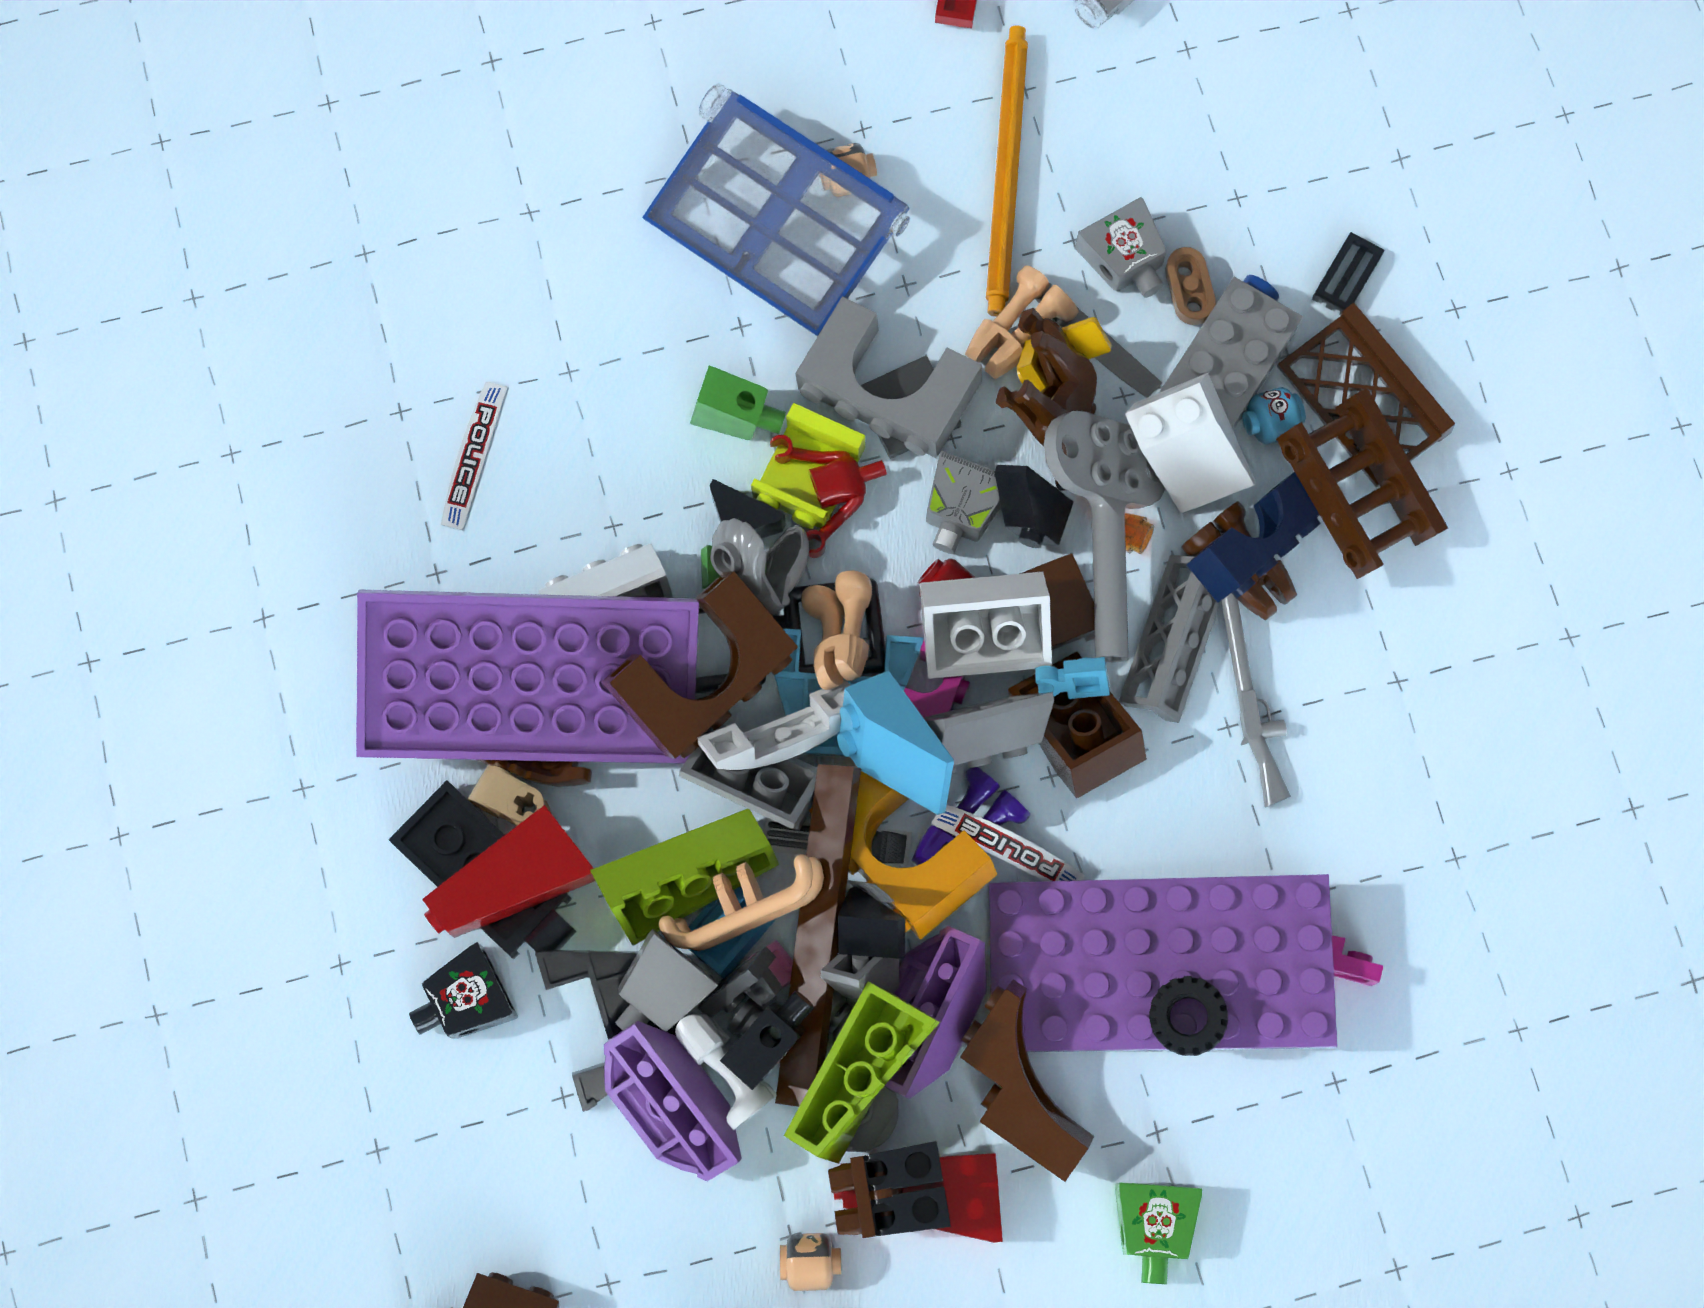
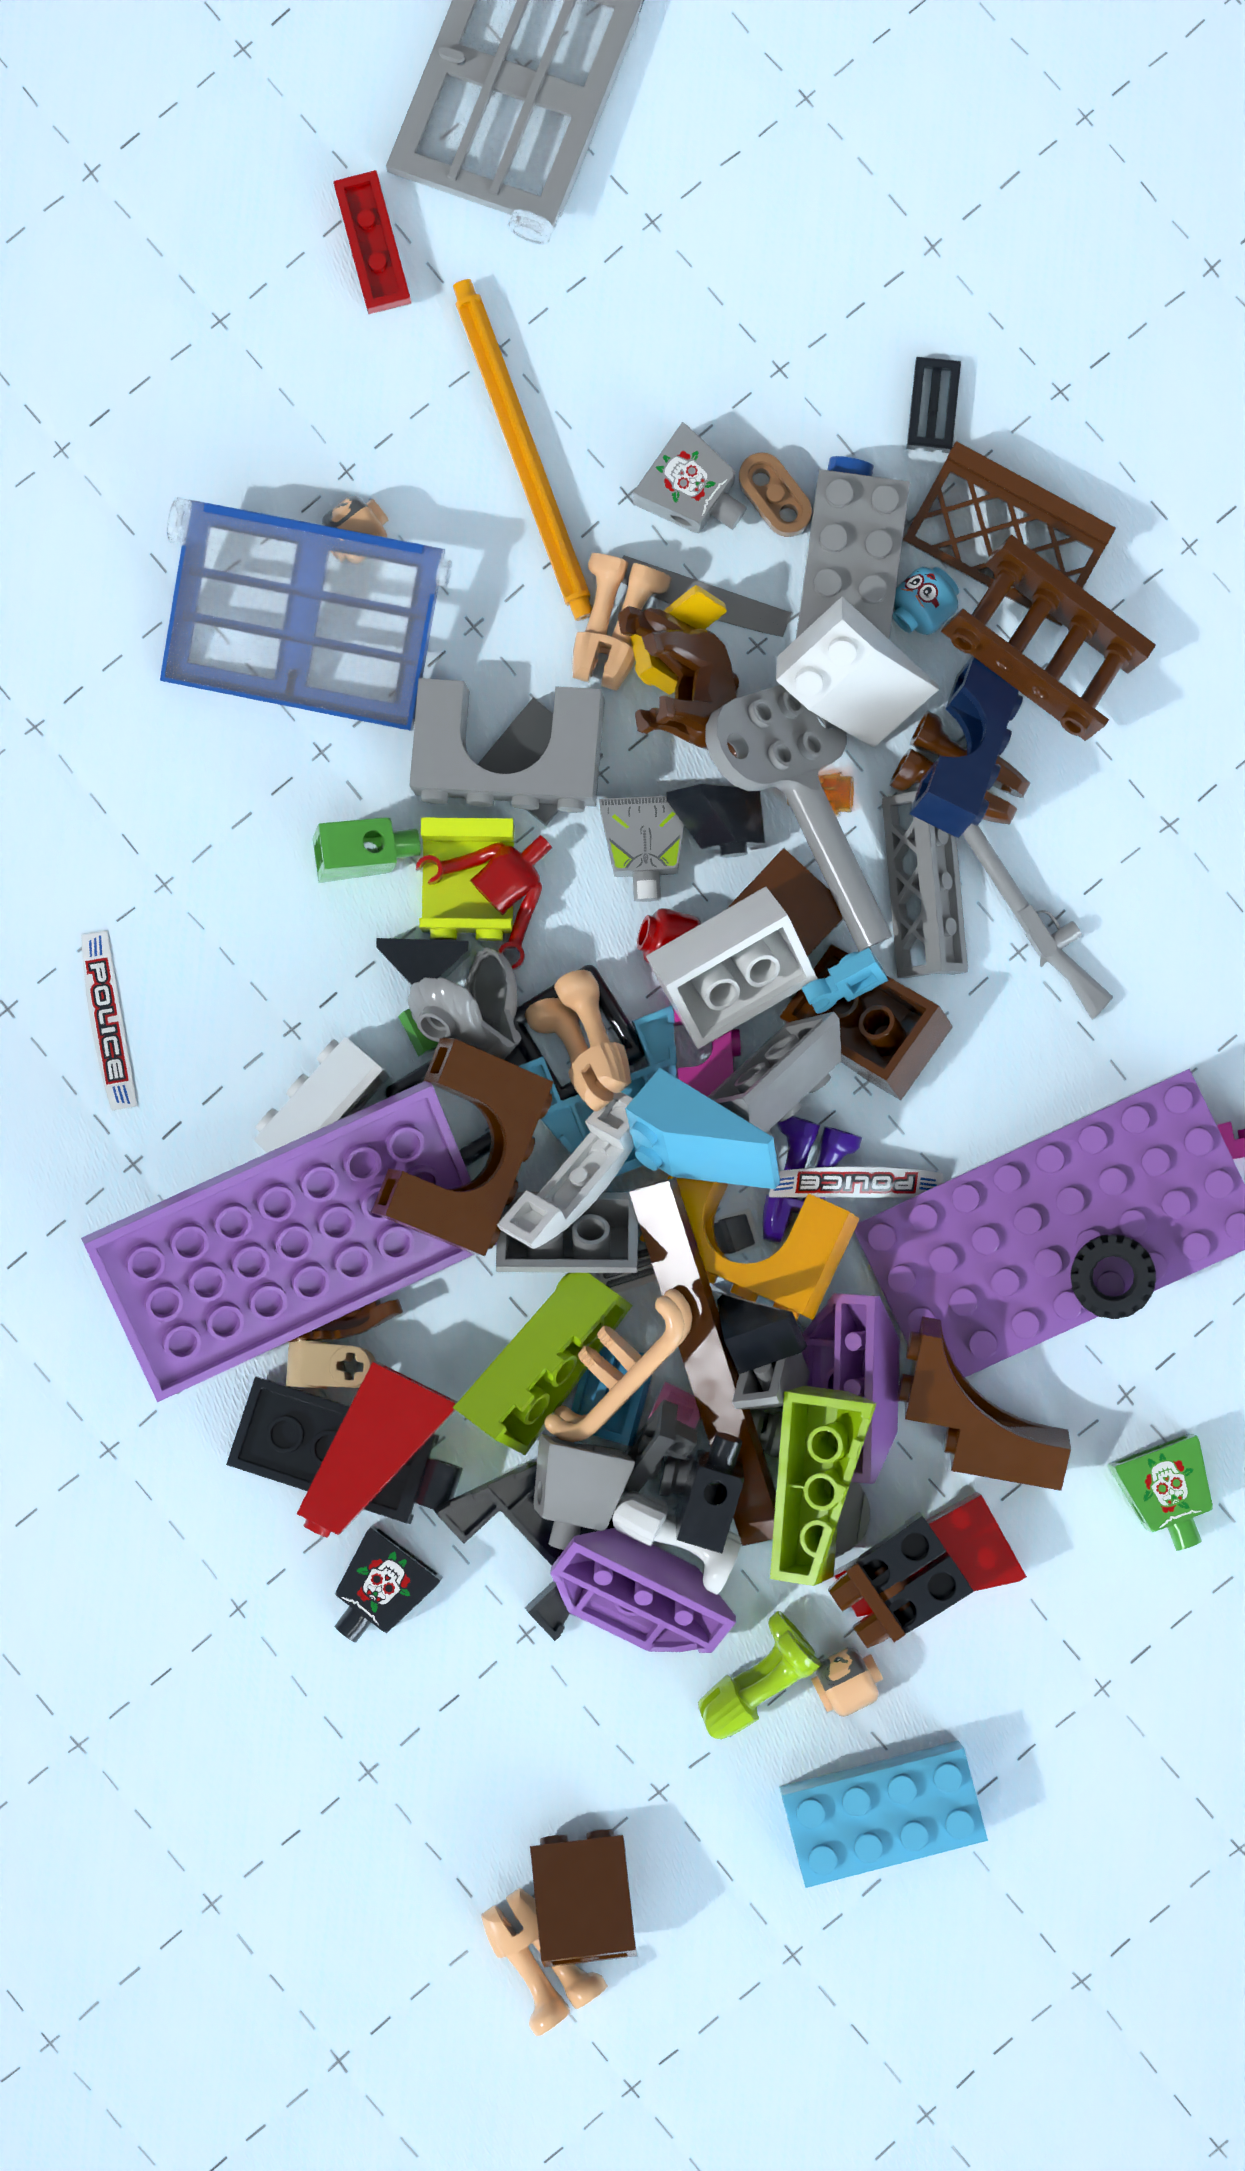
camera: 25 degrees left, 10 degrees up
none -> lime piece [698,1611,821,1740]

